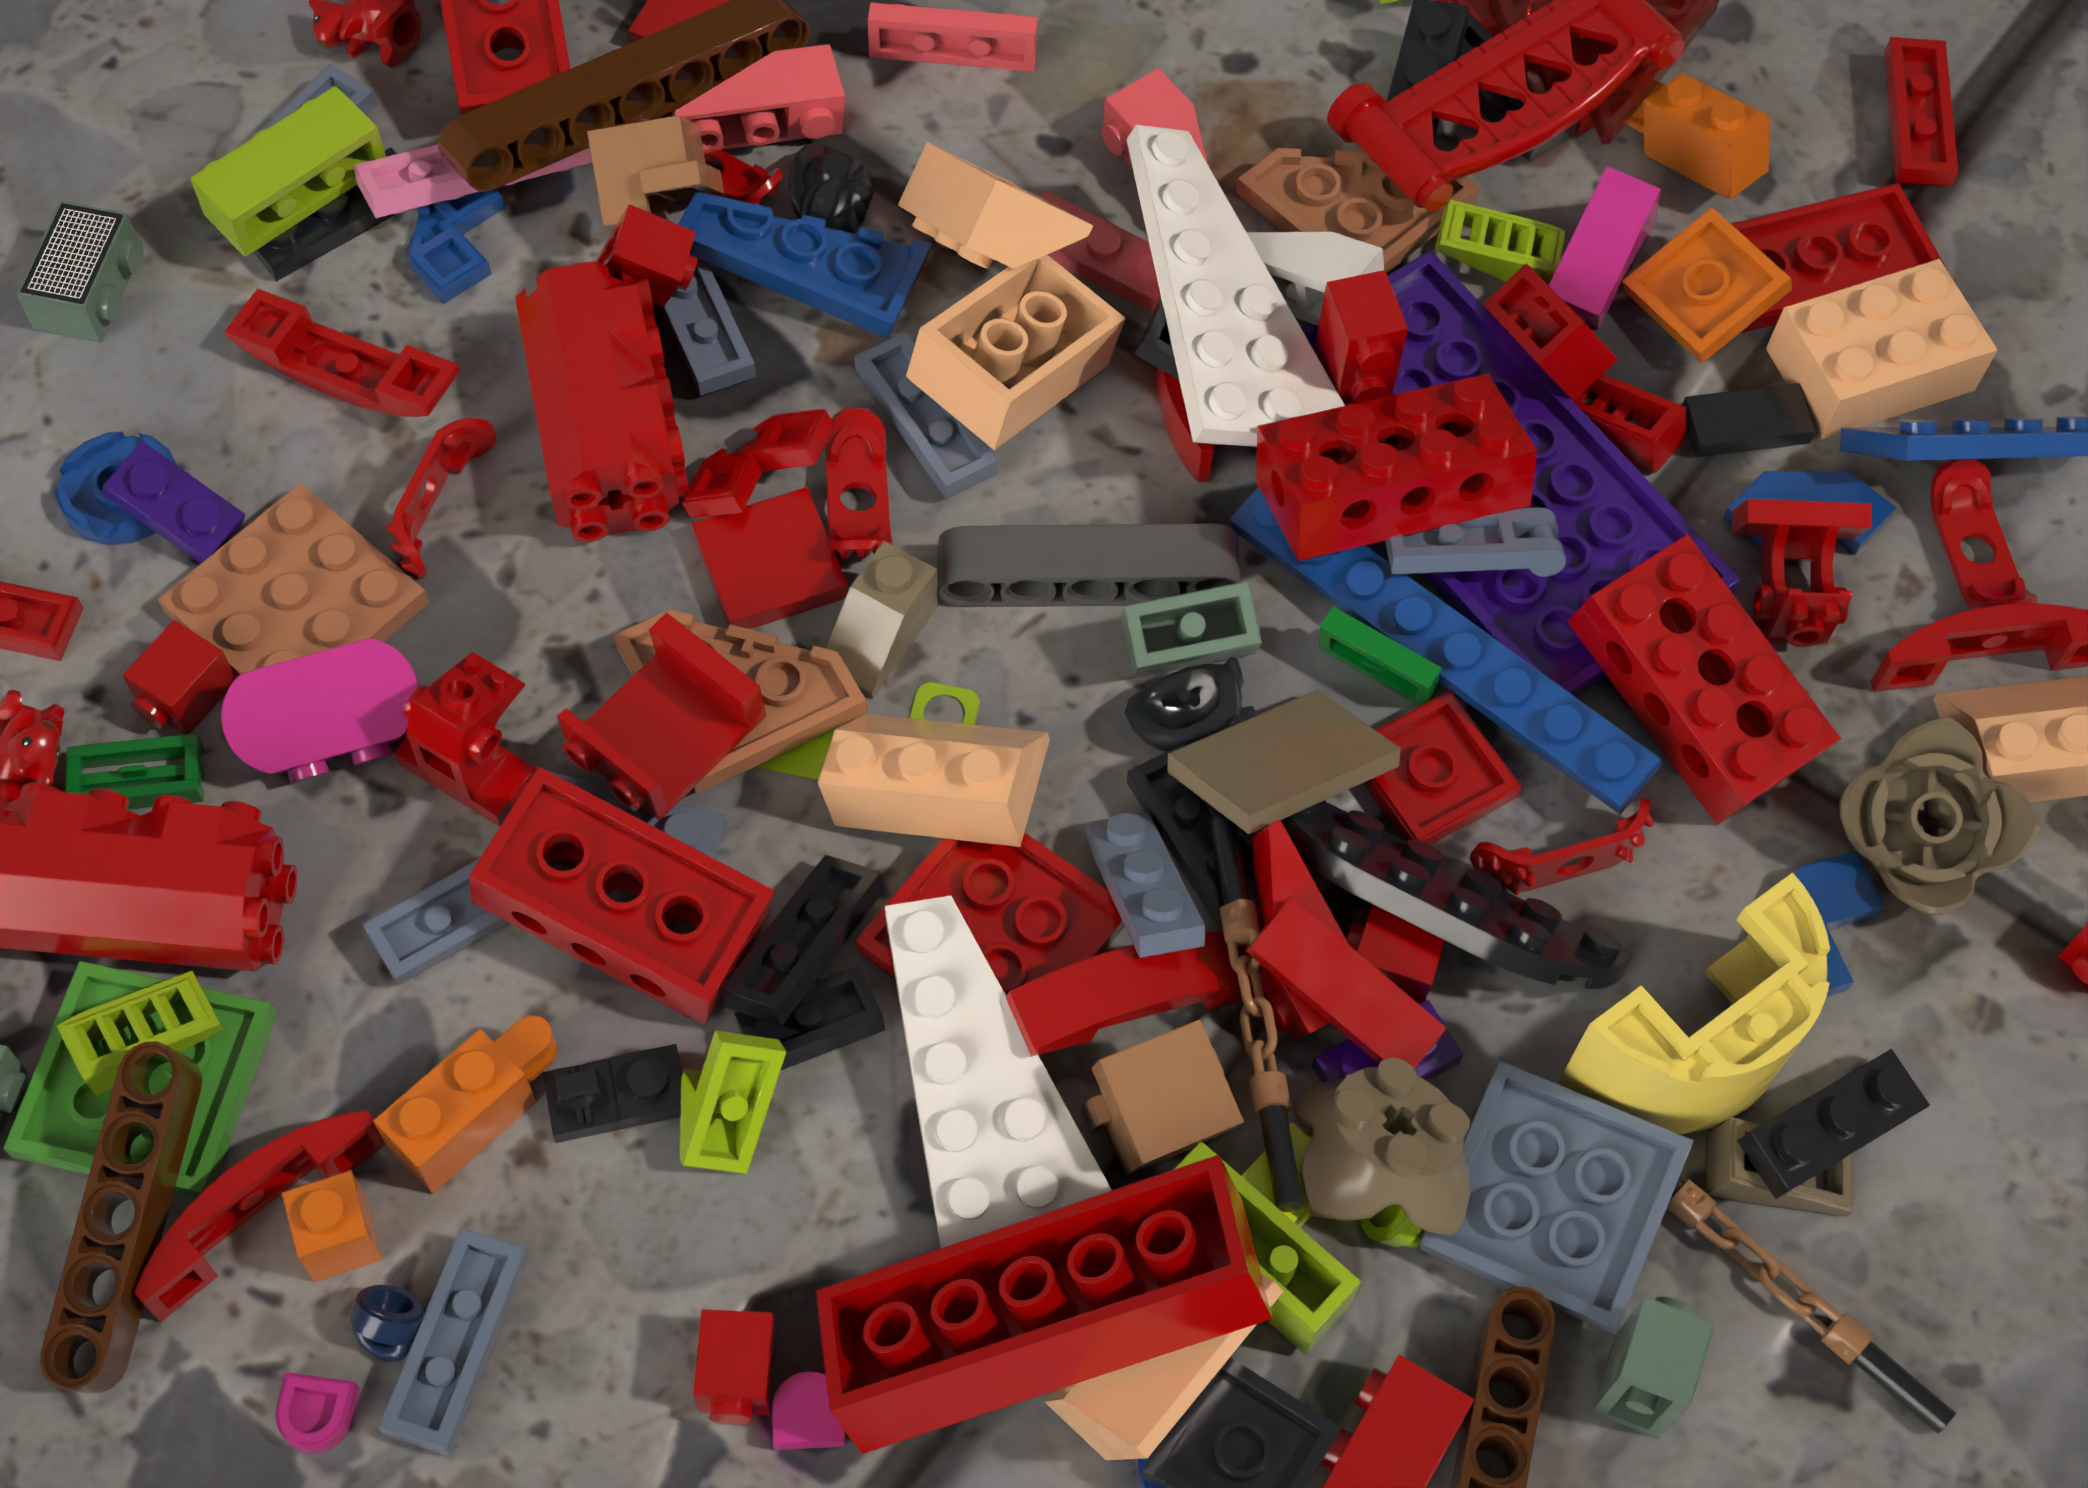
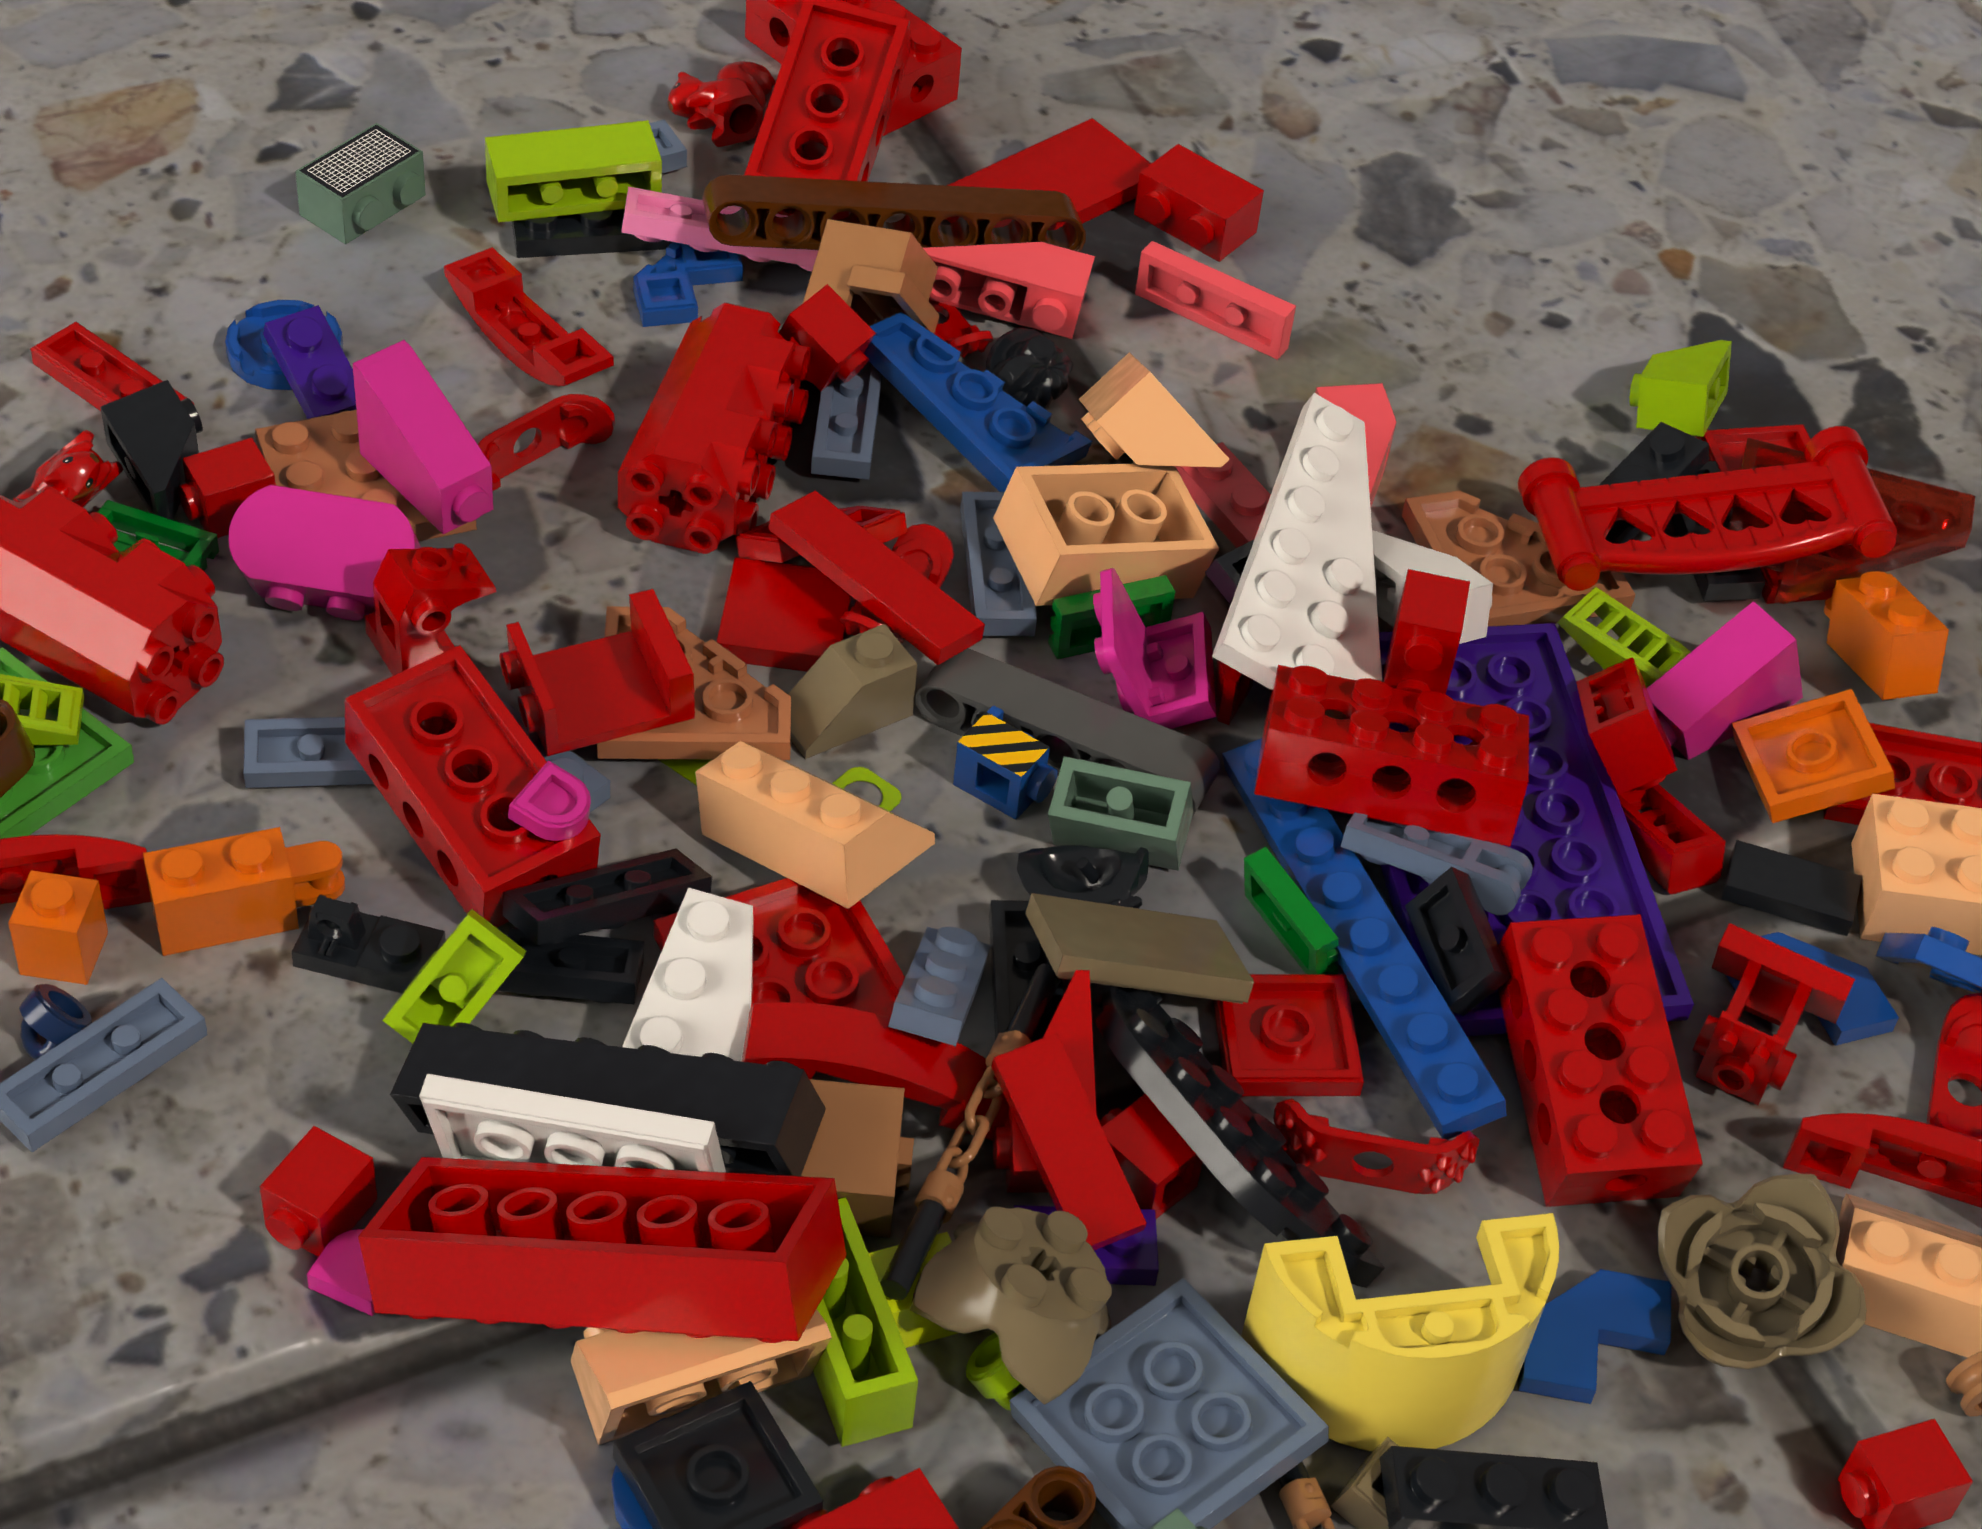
camera: 25 degrees right, 15 degrees down
none -> black slope [100,380,203,520]
none -> dark pink slope [352,340,493,534]
none -> black brick [390,1023,826,1176]
none -> white tile [419,1074,726,1172]
none -> dark pink tile [508,761,591,841]
none -> red tile [769,490,985,665]
none -> blue brick [953,705,1058,820]
none -> green tile [1048,575,1175,660]
none -> dark pink bracket [1093,568,1216,729]
none -> black plate [1405,867,1511,1016]

